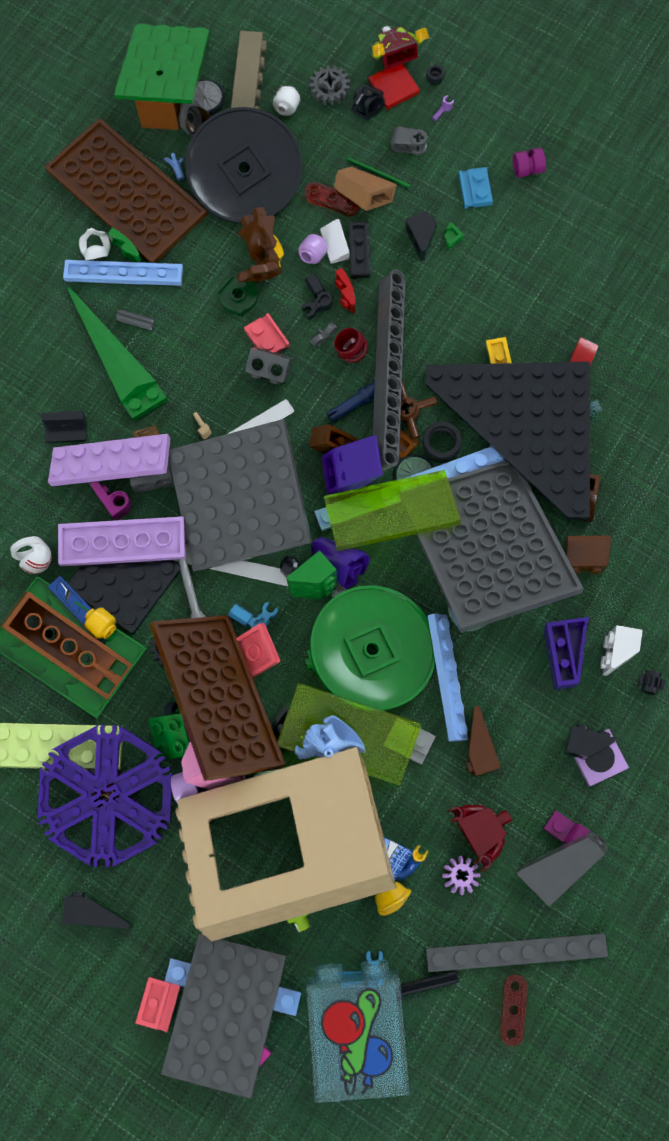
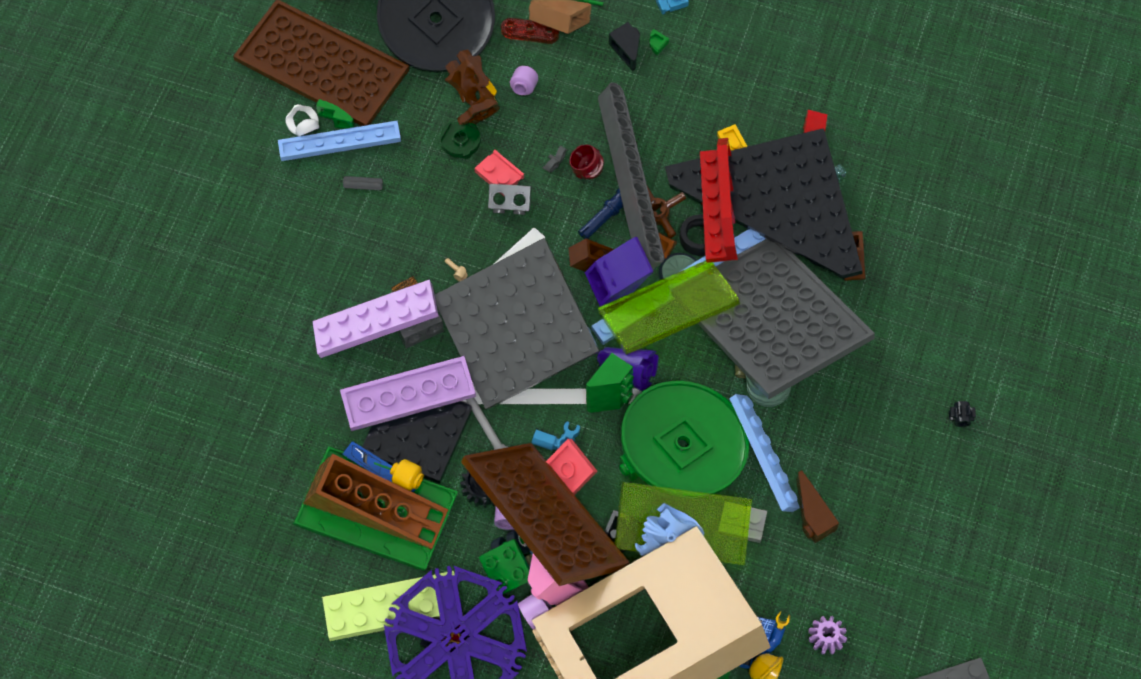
camera: 15 degrees left, 10 degrees down
white helmet [10,536,52,574] -> none
black panel [42,411,86,443] -> none
green plate [68,287,168,422] -> none
magenta plate [90,481,132,521] -> none
medium blue bar [164,153,185,181] -> none
black tile [280,557,300,577] -> none
black bar [301,273,333,320] -> none
white slope [320,219,349,264] -> none
red slope [335,268,355,314] -> none
black tile [349,222,370,279] -> none
dark red torso [447,804,512,872] -> none
dark grey slope [517,831,608,906] -> none
dark purple wedge [543,617,589,690] -> none
magenta plate [543,811,591,844] -> none
reddish brown slope [562,535,611,574] -> none
black slope [564,724,616,760] -> none
lavender tile [574,729,629,787] -> none
white slope [600,625,642,676] -> none
none -> red plate [700,138,738,263]

